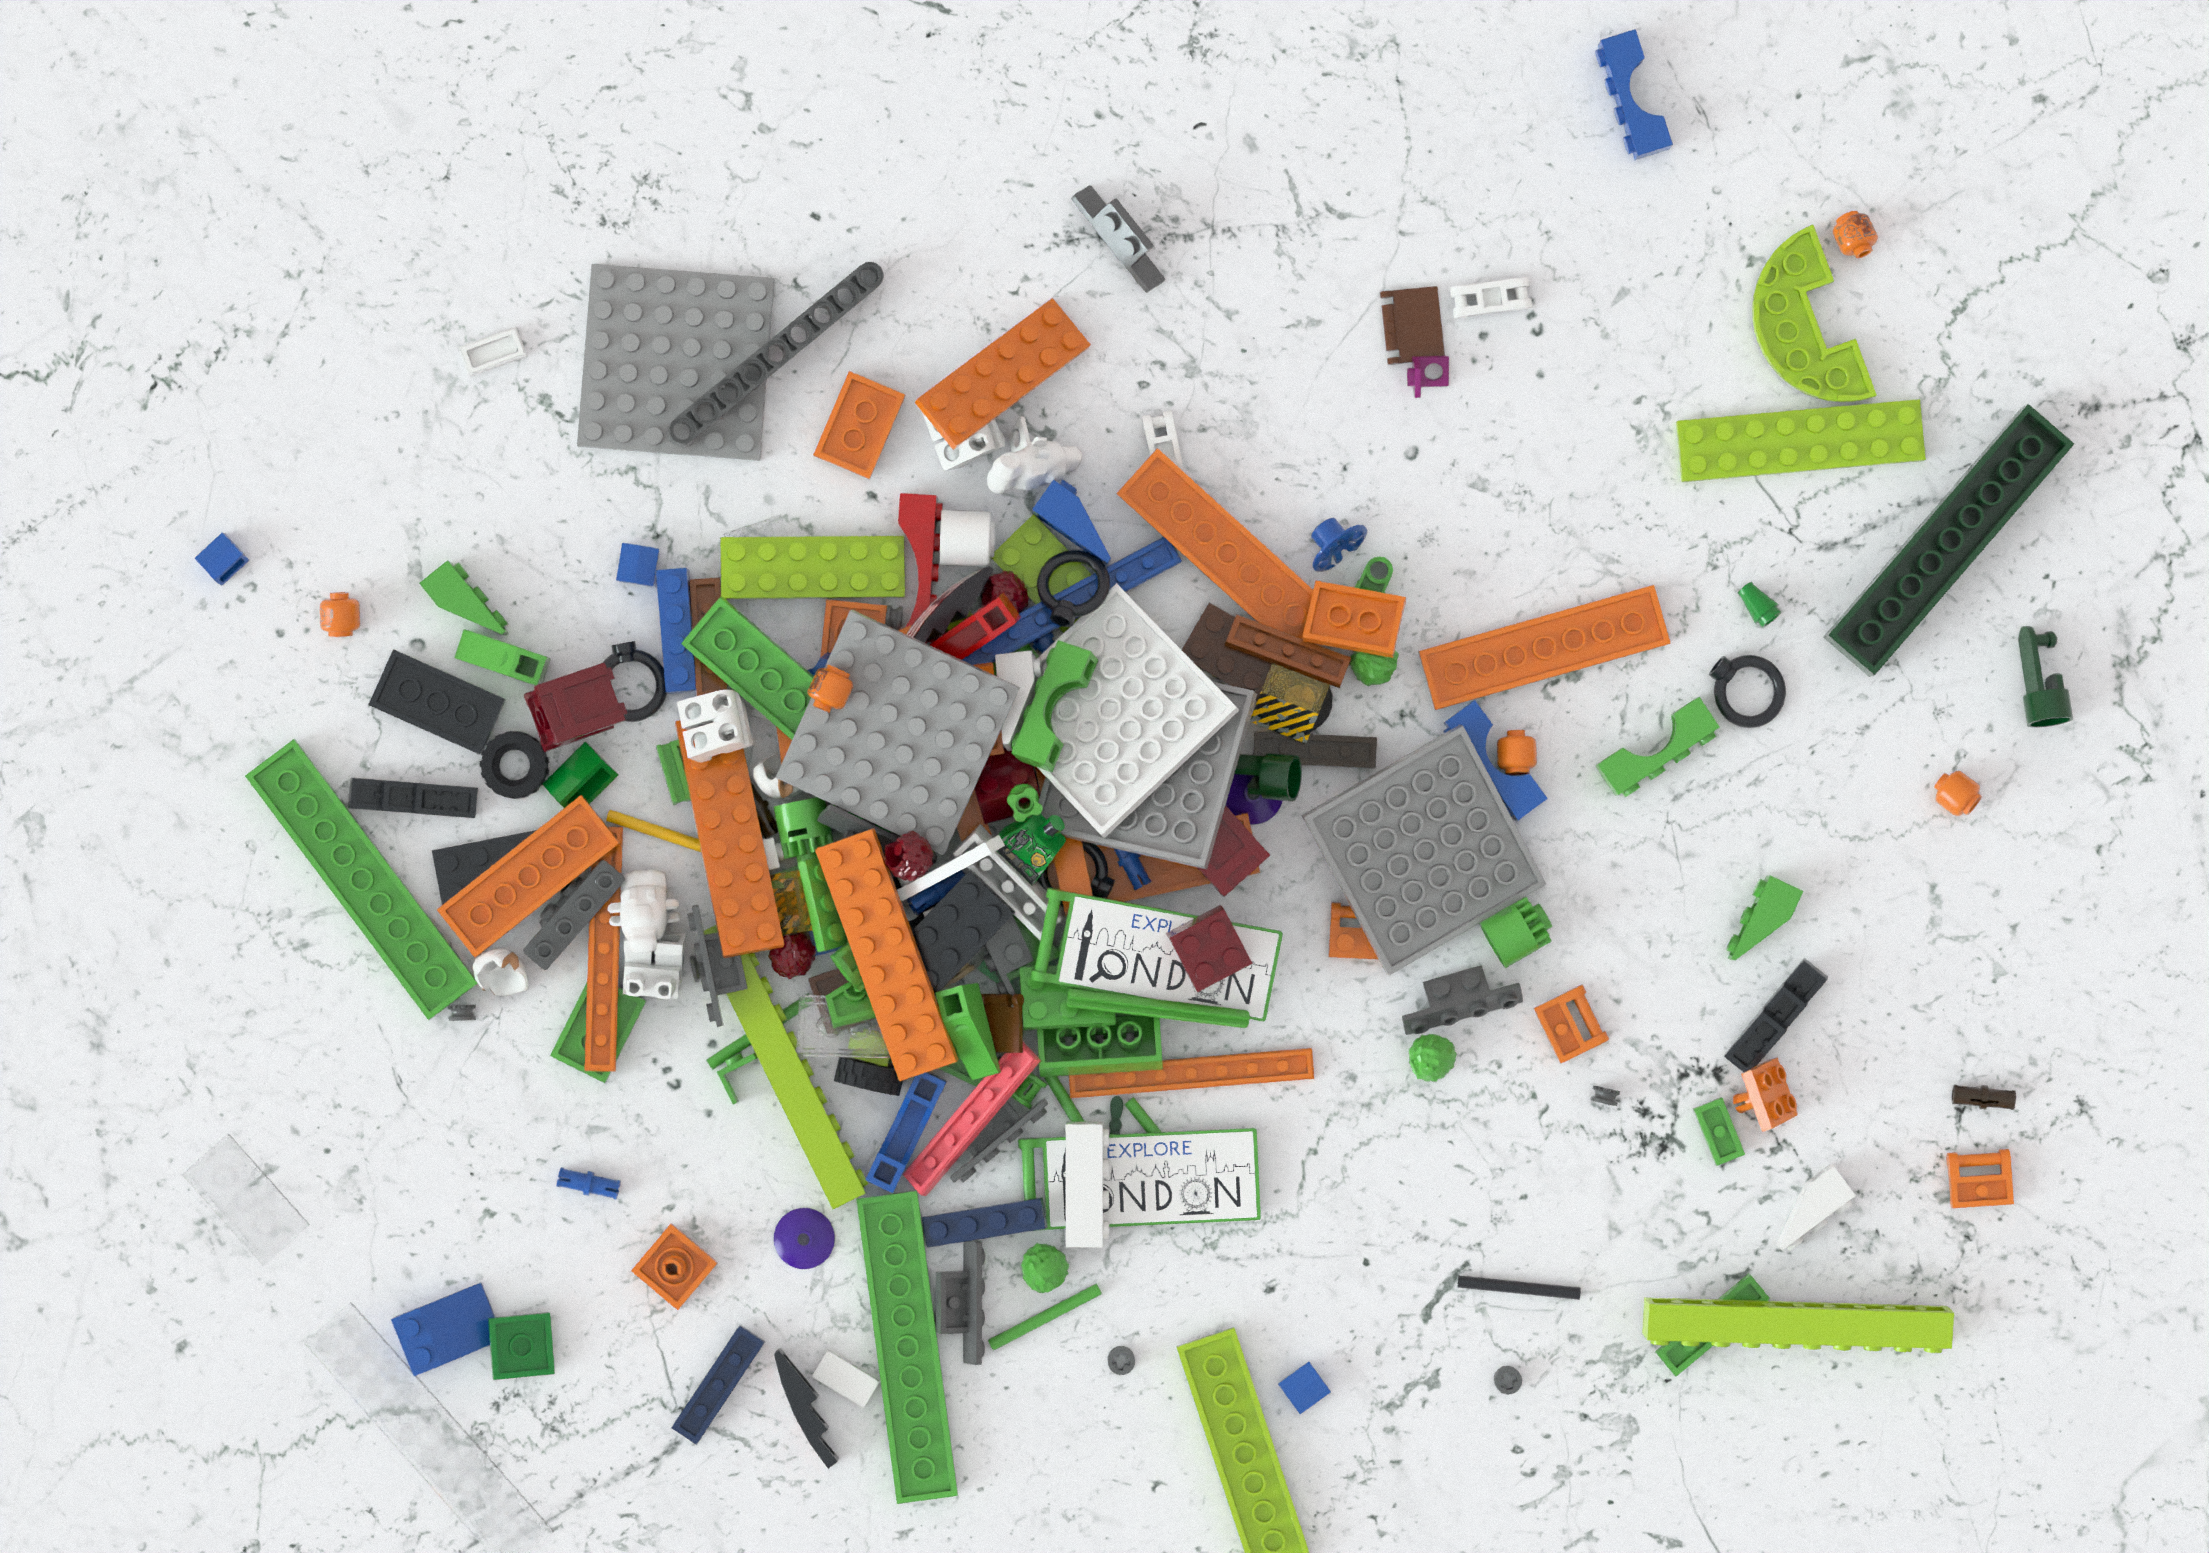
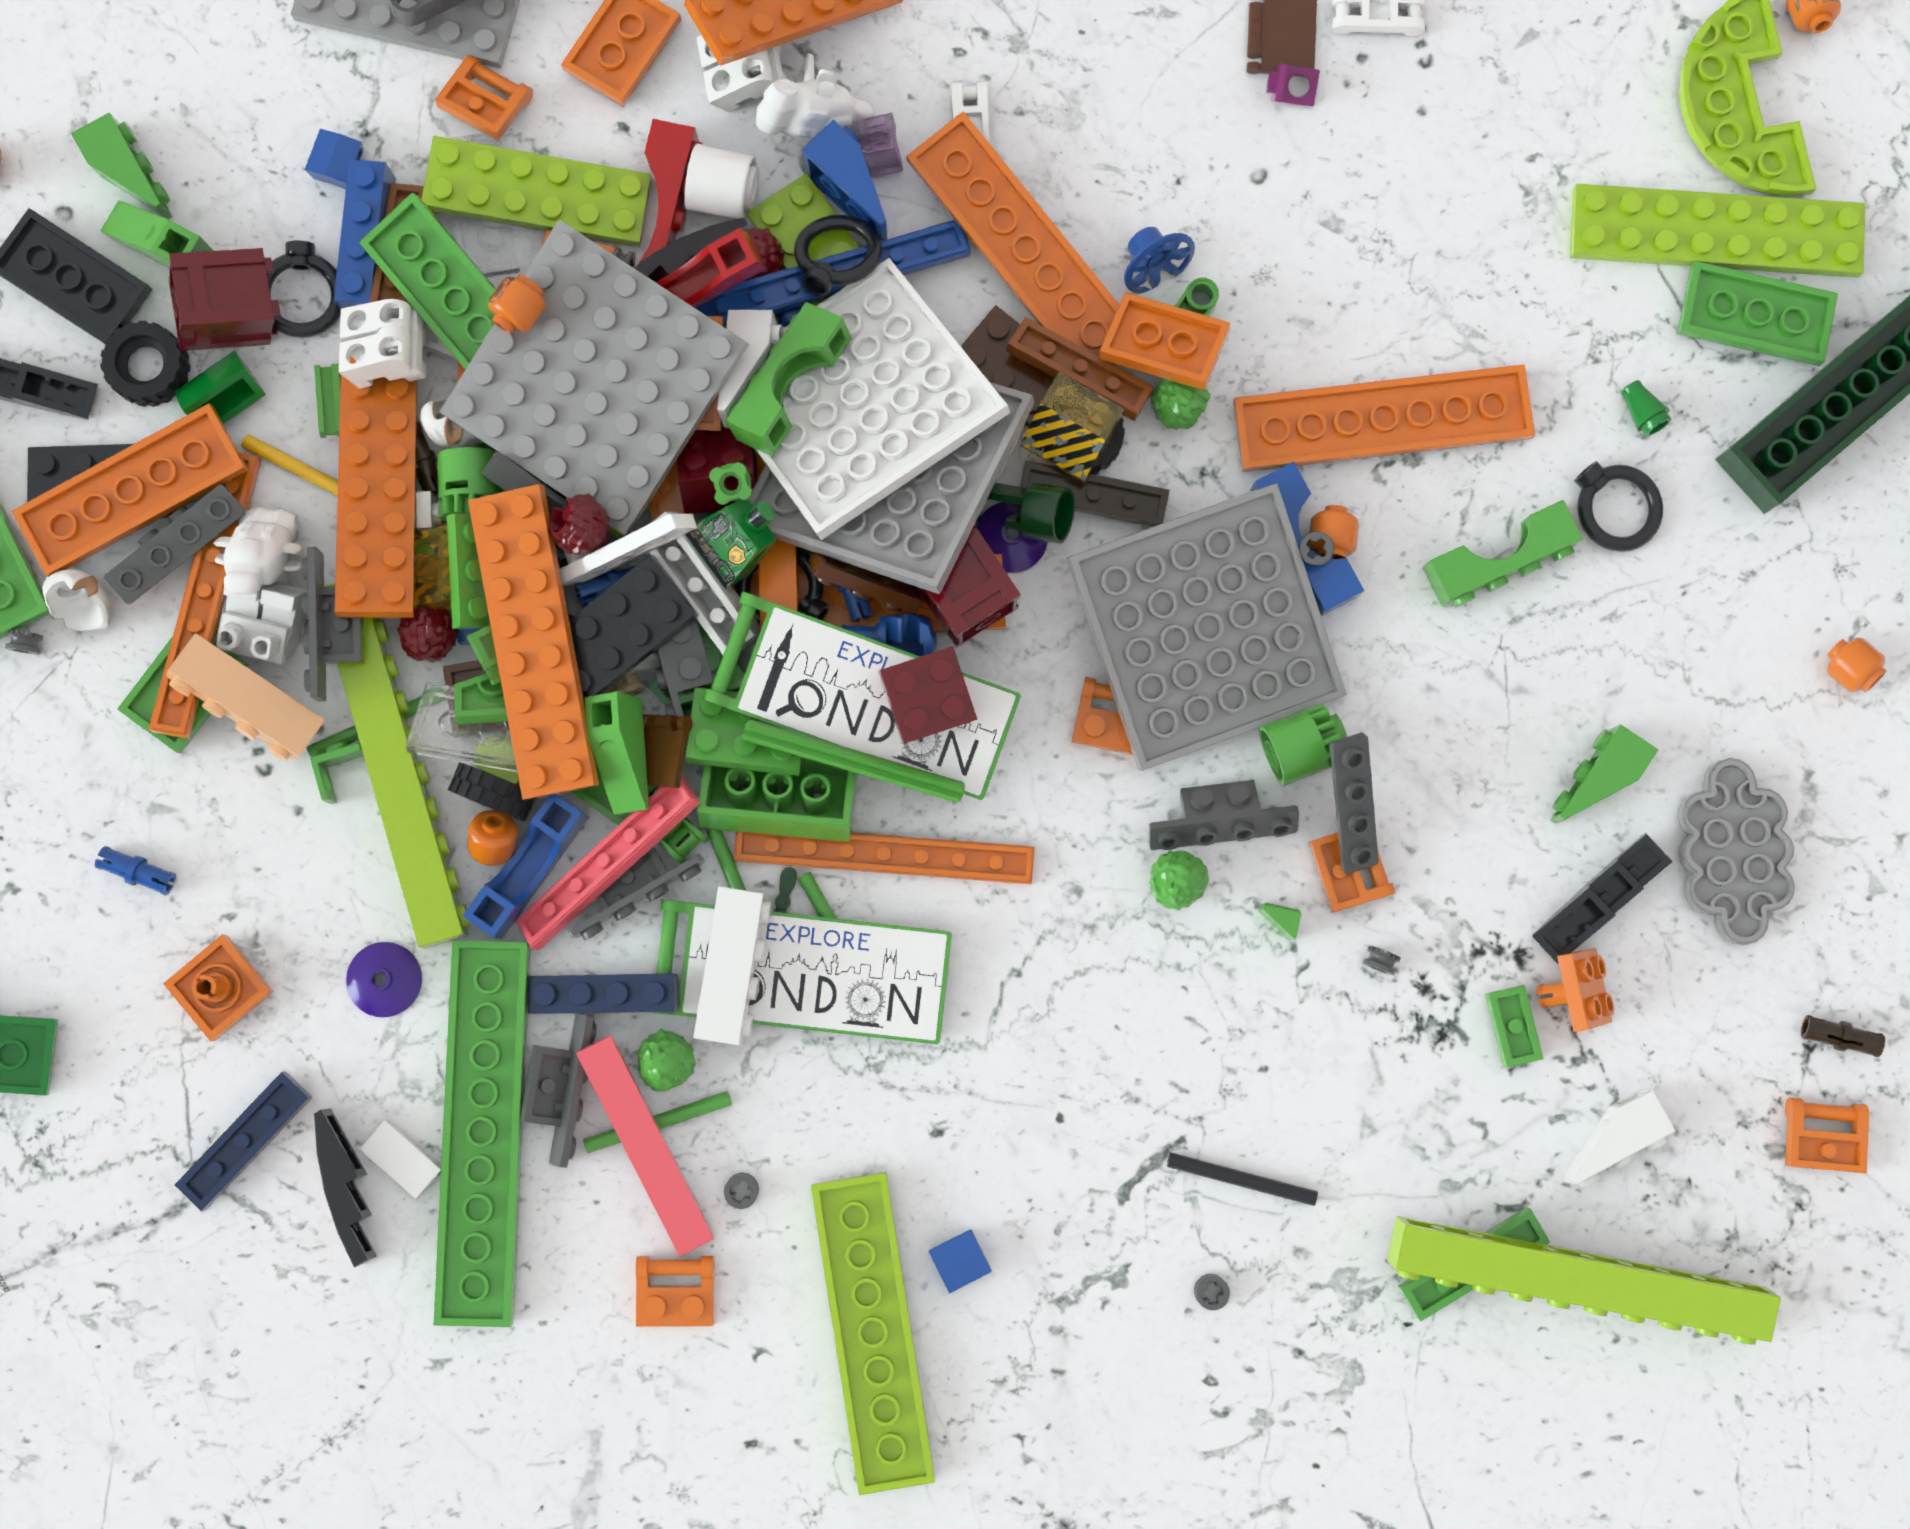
camera: 10 degrees right, 5 degrees down
none -> light nougat brick [166,633,325,762]
none -> orange plate [435,55,533,141]
none -> orange head [467,810,518,866]
none -> coral tile [576,1034,714,1257]
none -> orange plate [636,1256,715,1327]
none -> reddish brown plate [809,552,922,614]
none -> blue piece [841,613,937,657]
none -> clear purple plate [856,112,903,179]
none -> bright green slope [1258,902,1301,941]
none -> dark grey bush [1300,532,1335,565]
none -> dark grey bracket [1330,732,1379,874]
none -> bright green plate [1677,261,1838,366]
none -> light grey plate [1678,758,1795,945]

